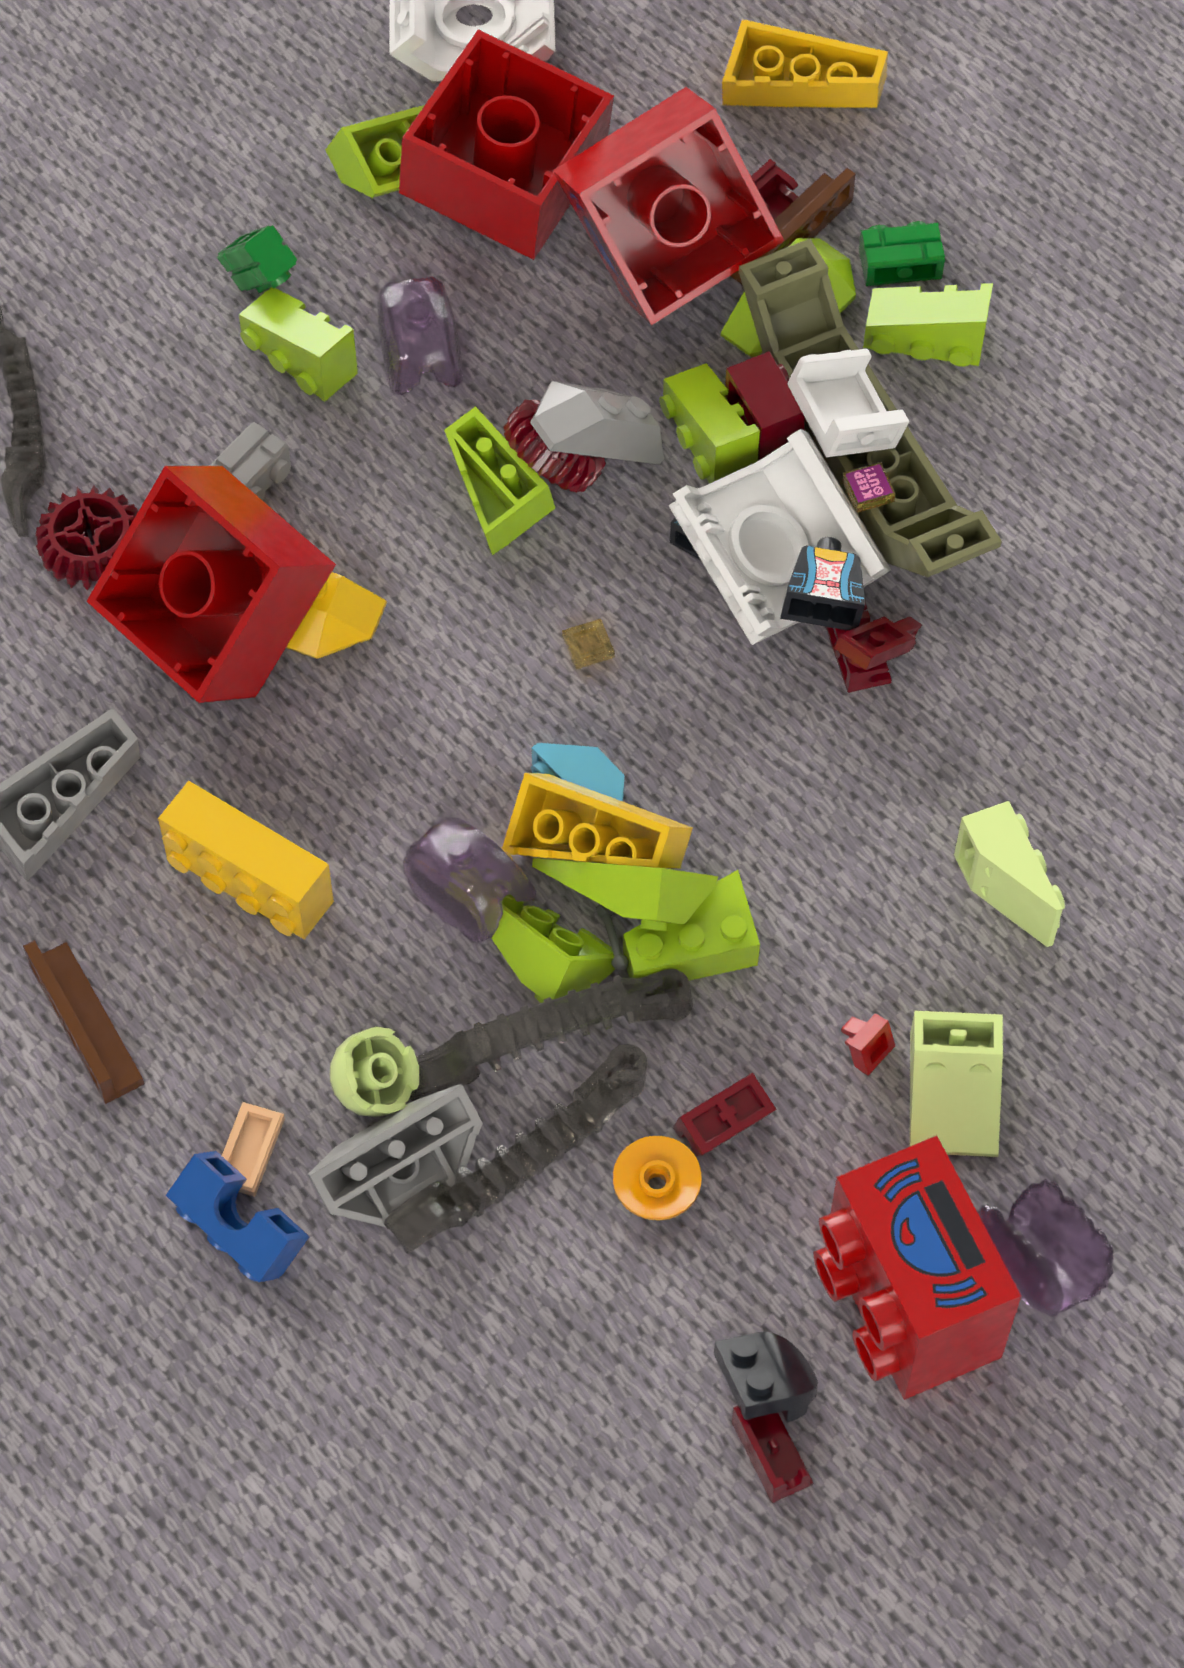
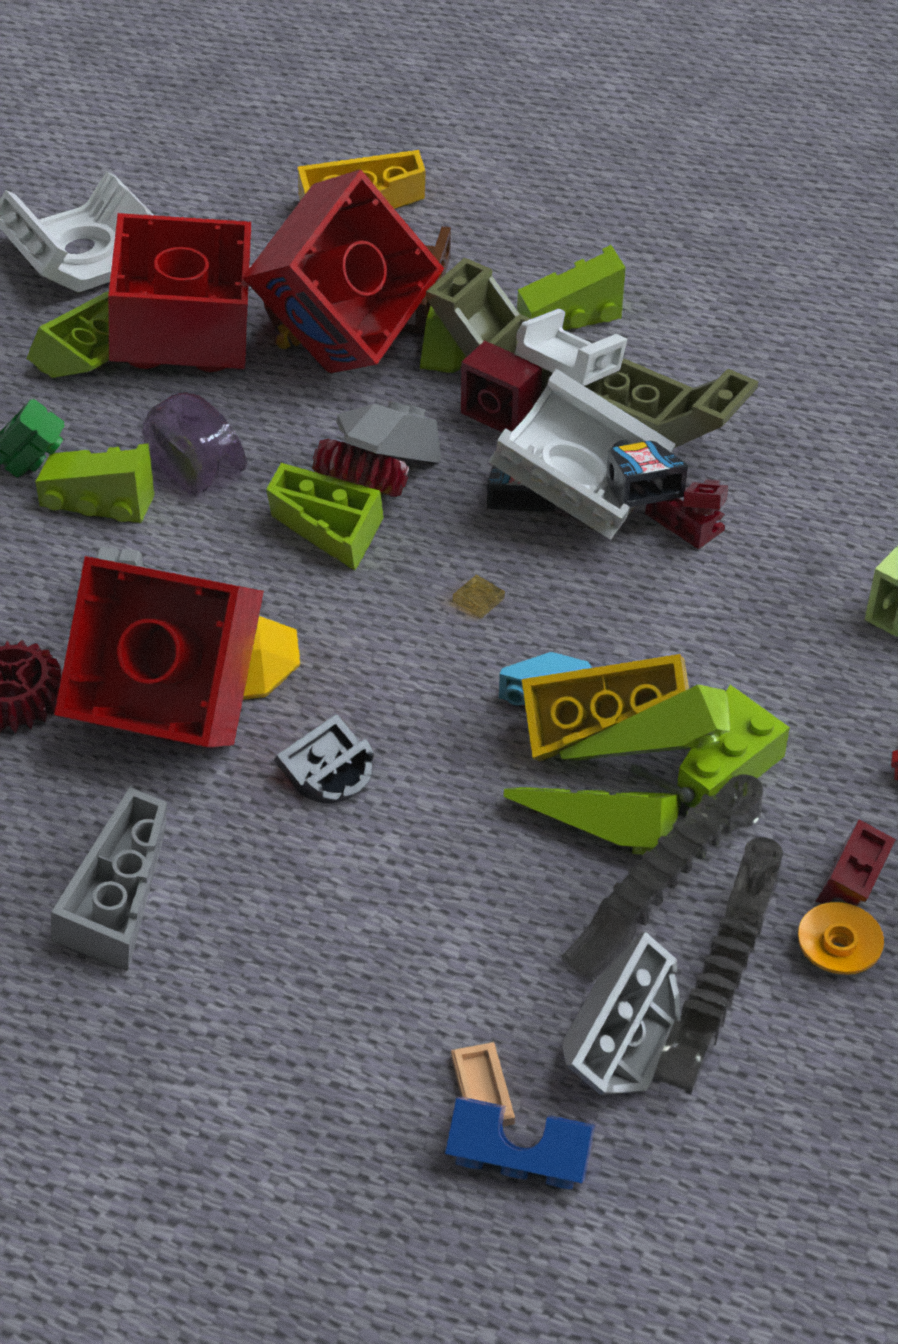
camera: 30 degrees left, 15 degrees down
reddish brown fence [23,940,144,1104] -> none
yellow brick [158,780,334,940] -> none
yellowish green cylinder [330,1027,419,1117] -> none
animal [403,817,536,943] -> none
lime wedge [659,363,760,484] -> none
tile [842,462,896,513] -> none
green brick [859,221,945,286] -> none
none -> slope [274,714,374,803]

